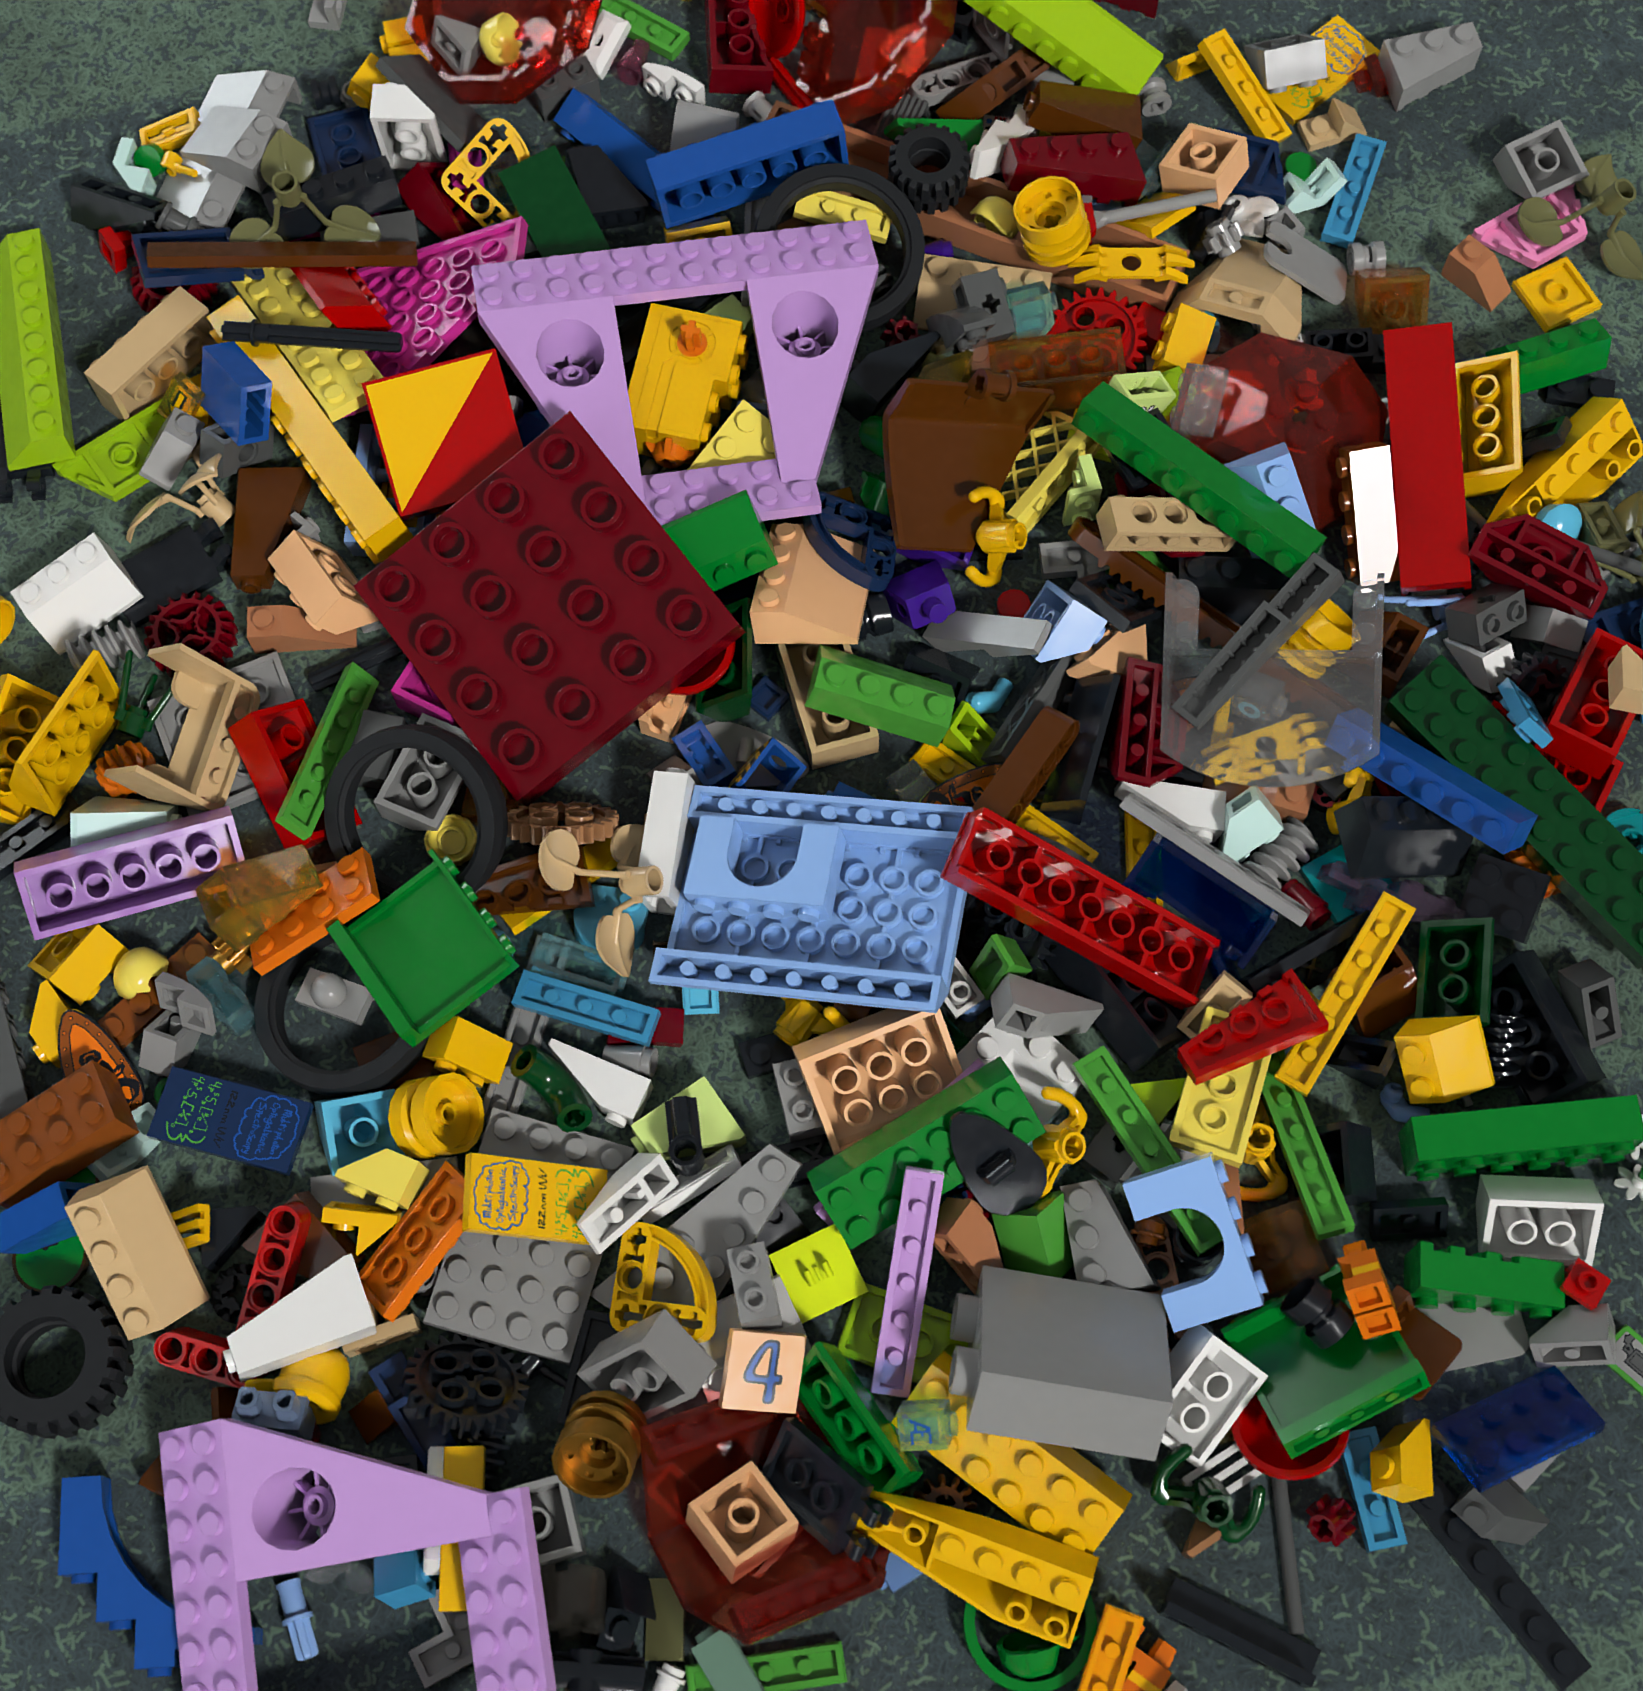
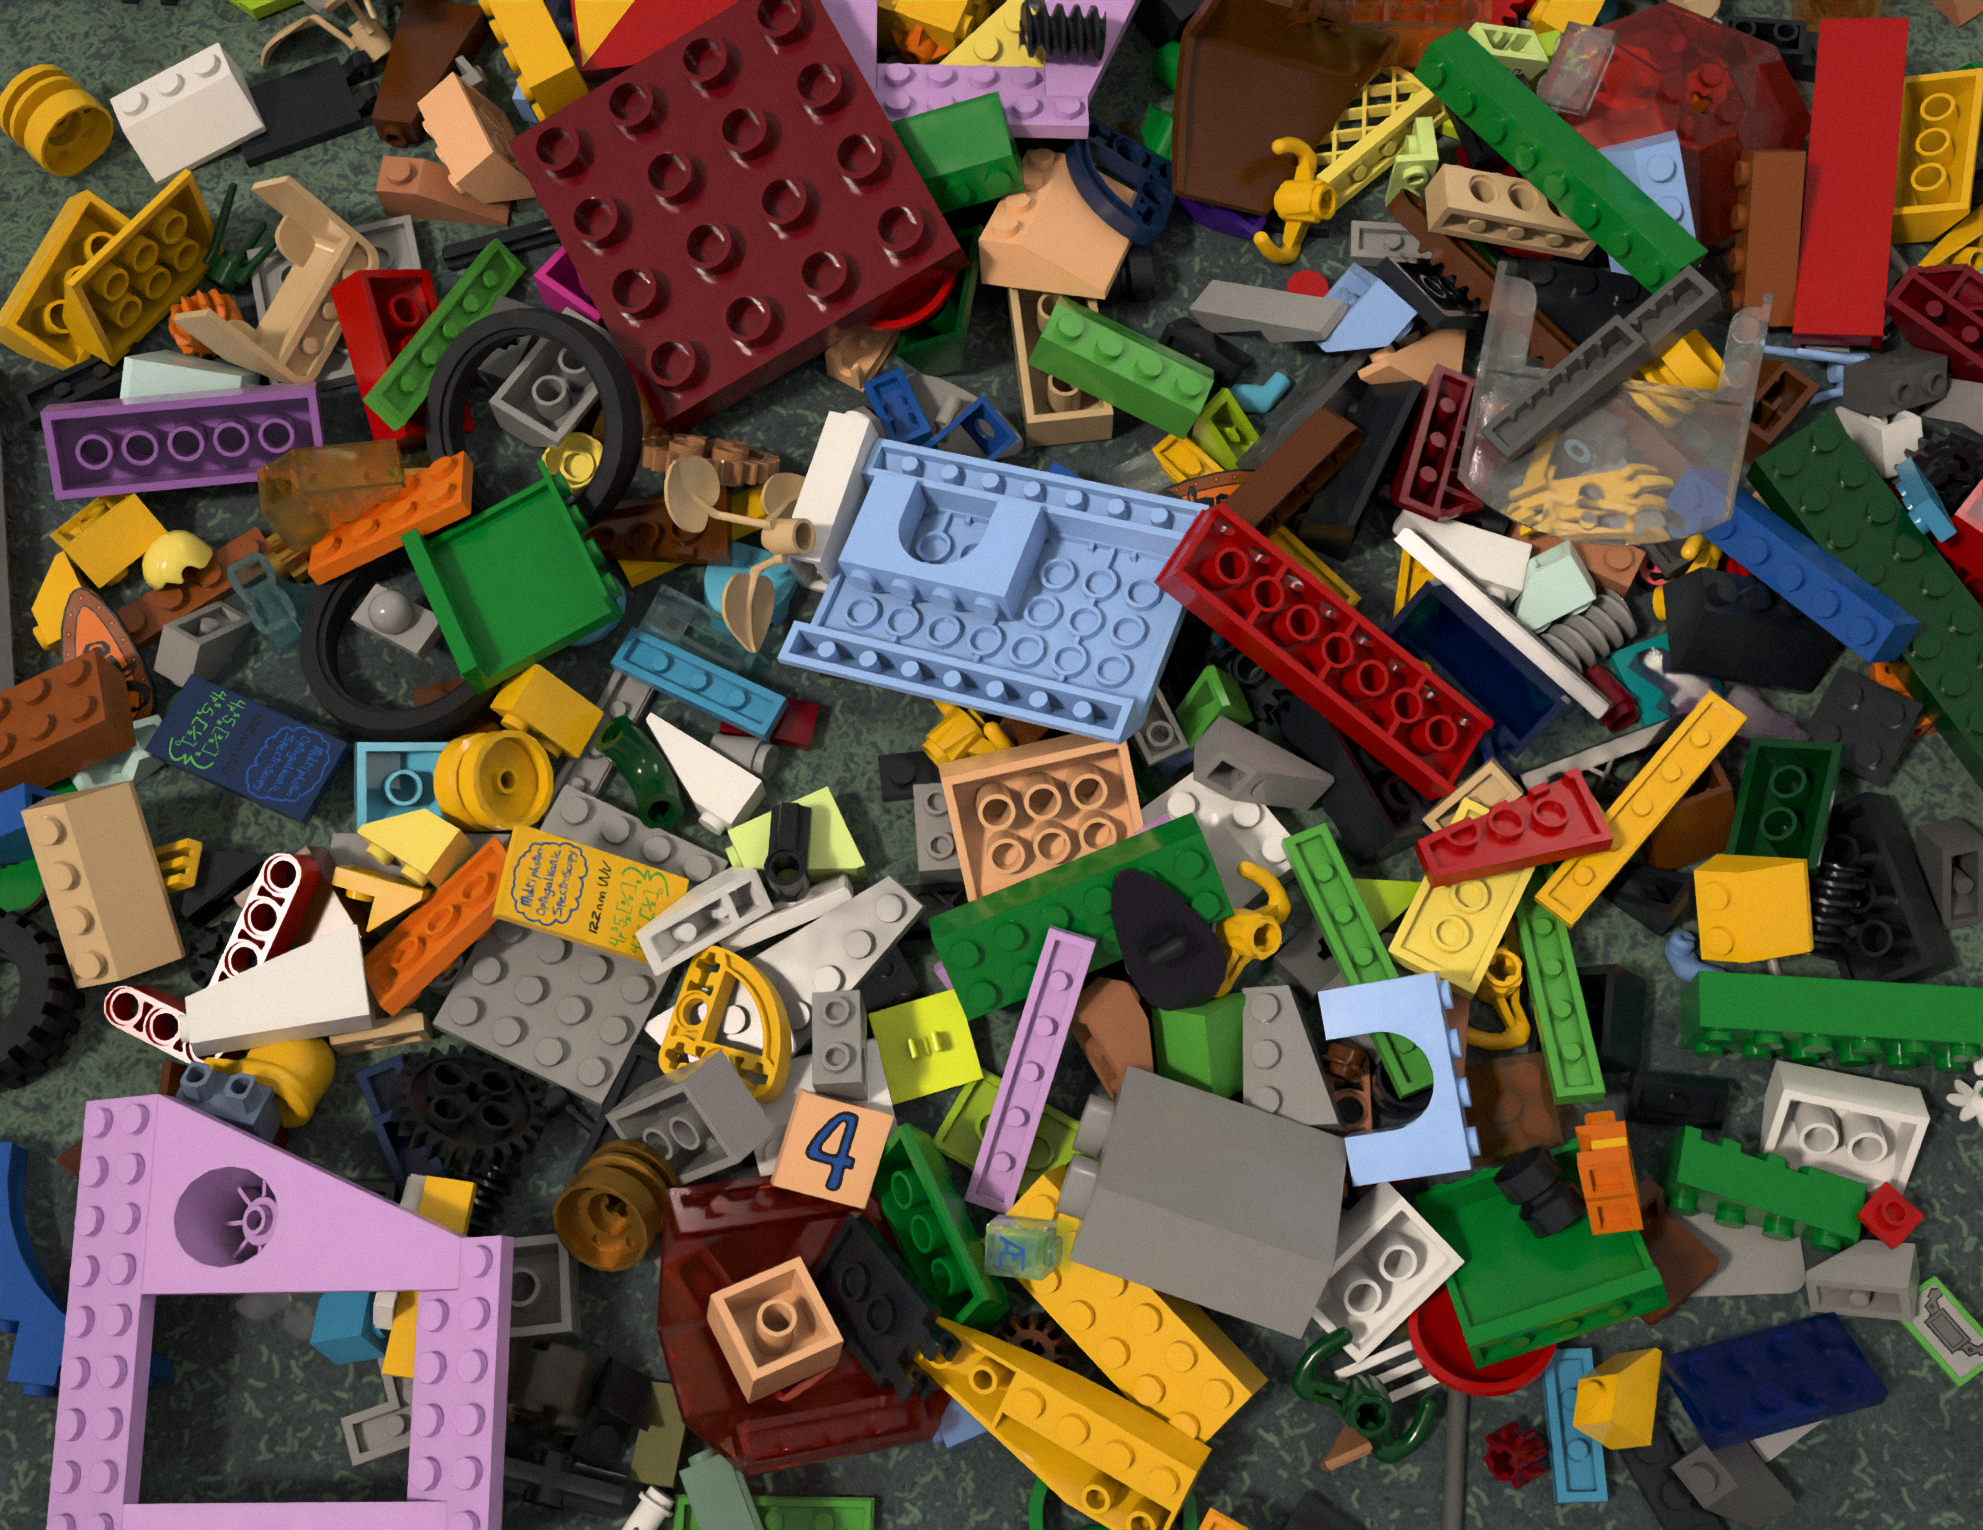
camera: 10 degrees right, 0 degrees up
light grey piece [65,620,145,674] -> none
dark red gear [144,591,238,678] -> none
light grey slope [154,972,217,1036] -> none
light blue axle [276,1578,319,1661] -> none
reddish brown slope [349,1389,398,1445] -> none
medium azure tile [682,987,720,1015] -> none
dark blue tile [750,675,790,722] -> none
dark purple torso [883,560,956,629] -> none
none -> black piece [1018,2,1106,61]

